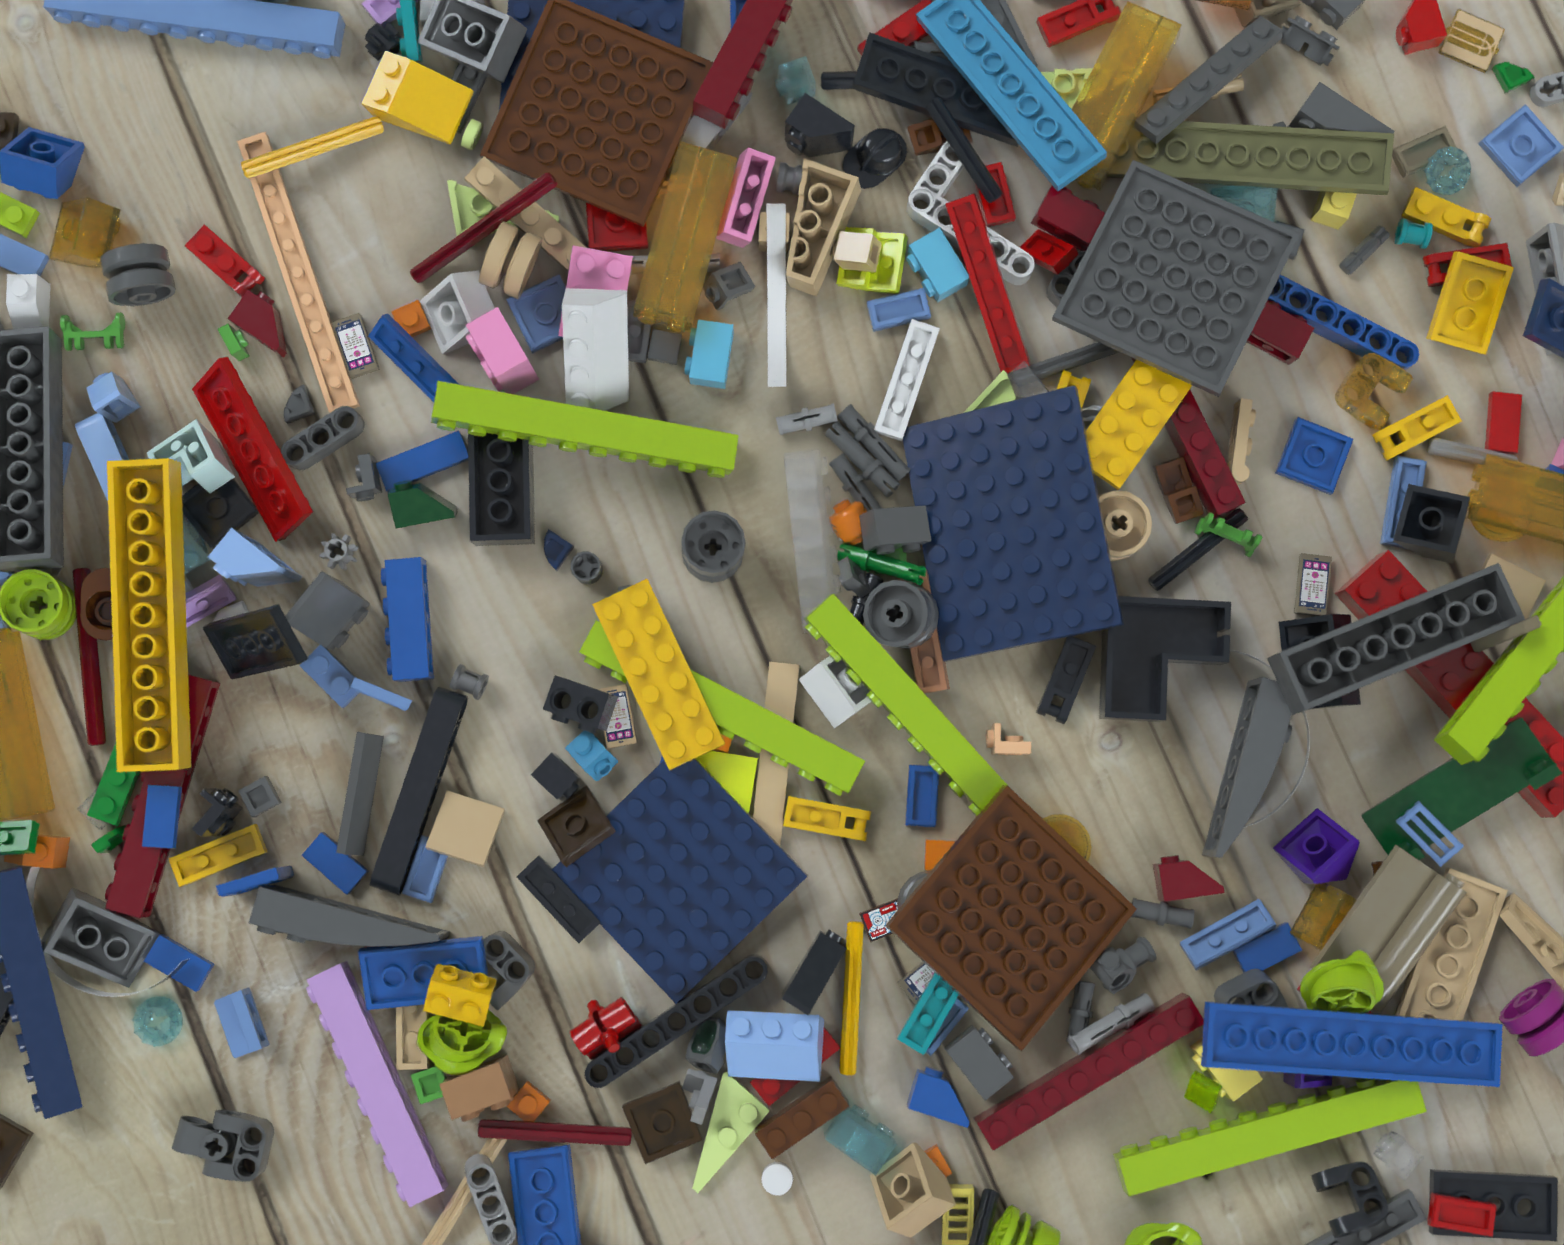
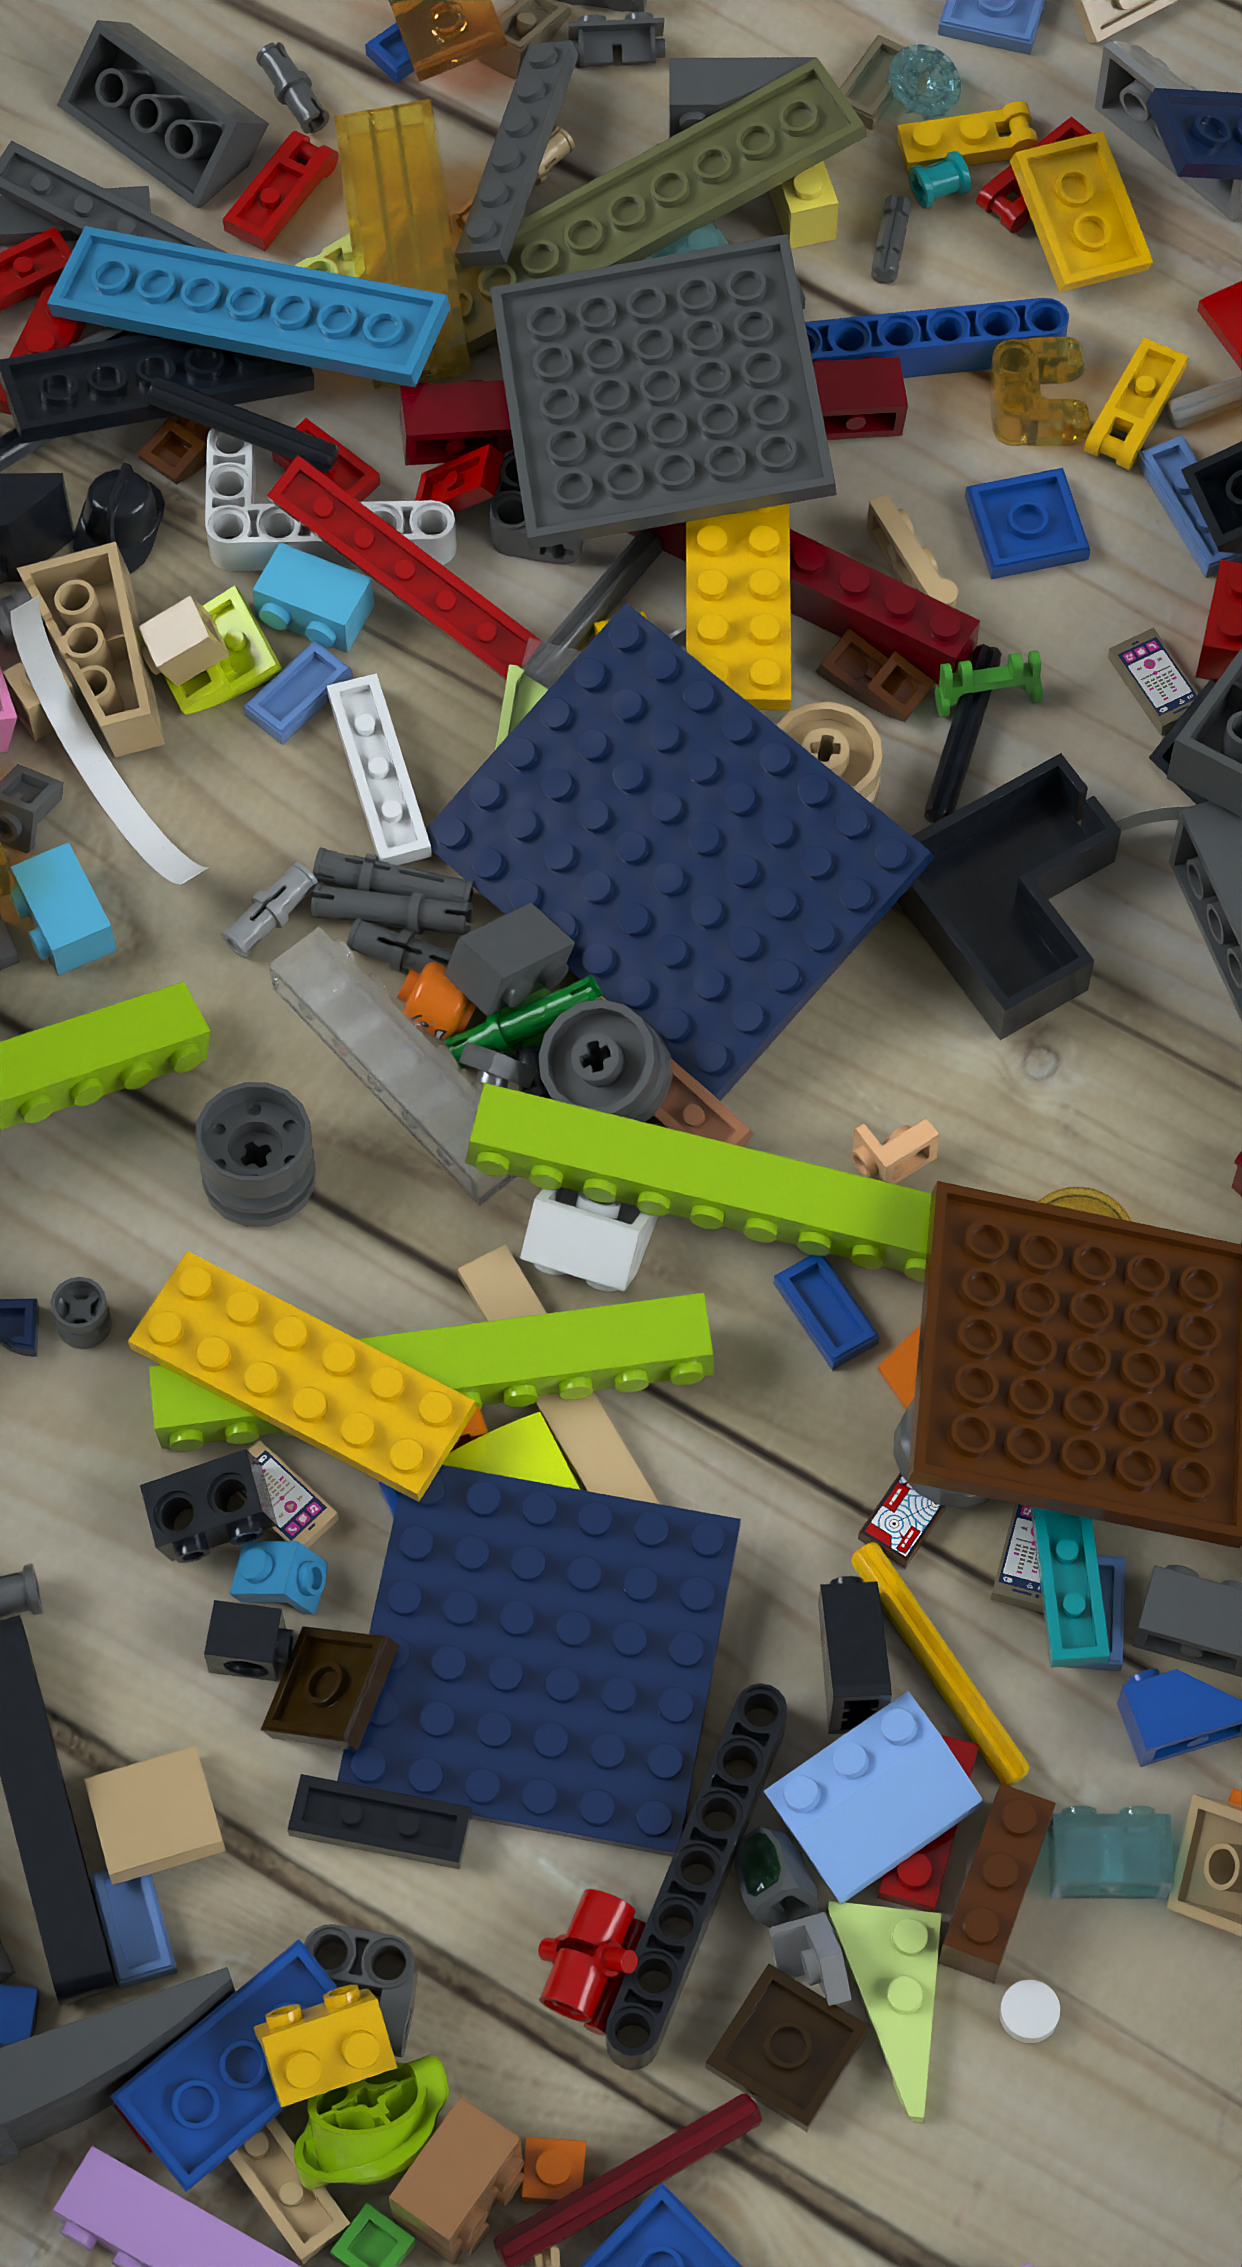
camera: 35 degrees left, 20 degrees down
yellow plate [783,796,872,841] -> none
black plate [1036,636,1096,724] -> none

